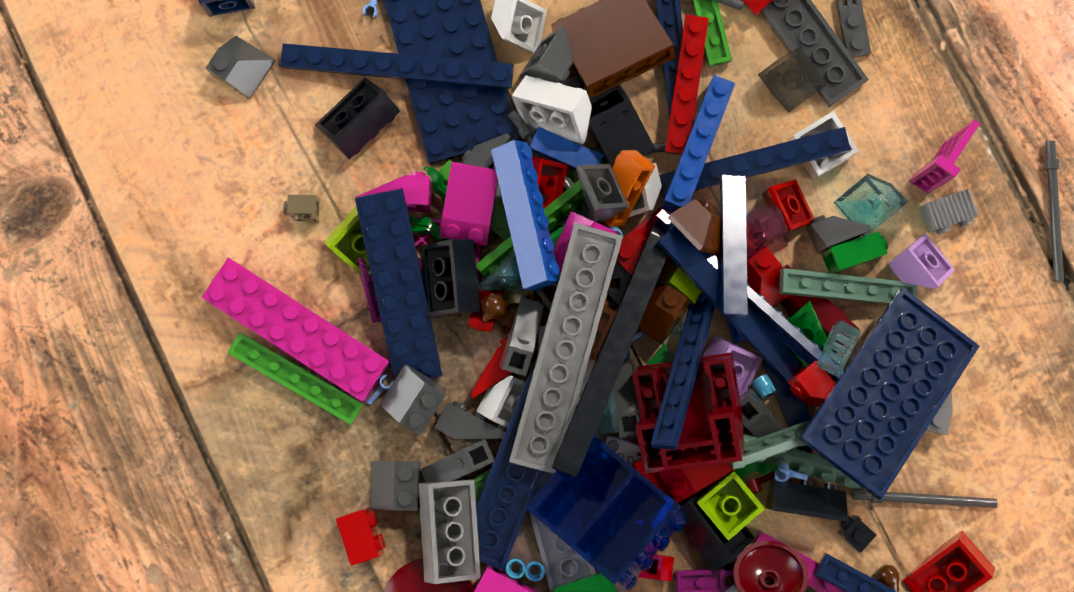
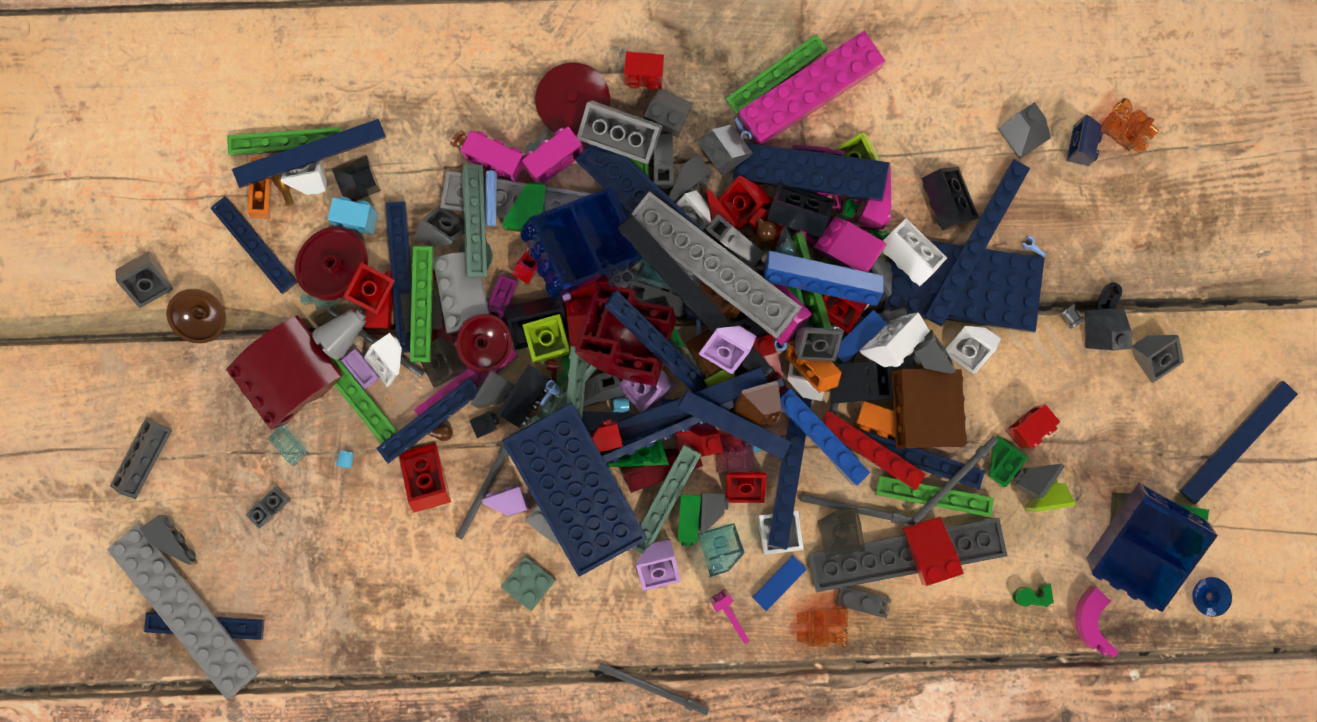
camera: 115 degrees right, 0 degrees up
dark tan brick [283,195,320,222] -> none
medium azure hose [506,558,525,579] -> none
medium azure hose [525,561,545,581] -> none
clear light blue slope [816,320,861,377] -> none
light grey brick [919,189,979,235] -> none
none -> dark grey slope [471,371,515,409]
none -> lavender slope [482,485,530,516]
none -> sand green plate [501,556,556,611]
none -> lavender slope [699,326,756,374]
none -> red slope [718,176,773,229]
none -> blue tile [752,555,807,611]
none -> clear orange hips [796,607,848,647]
none -> dark grey bar [800,494,915,525]
none -> orange brick [854,401,895,438]
none -> white slope [882,218,947,286]

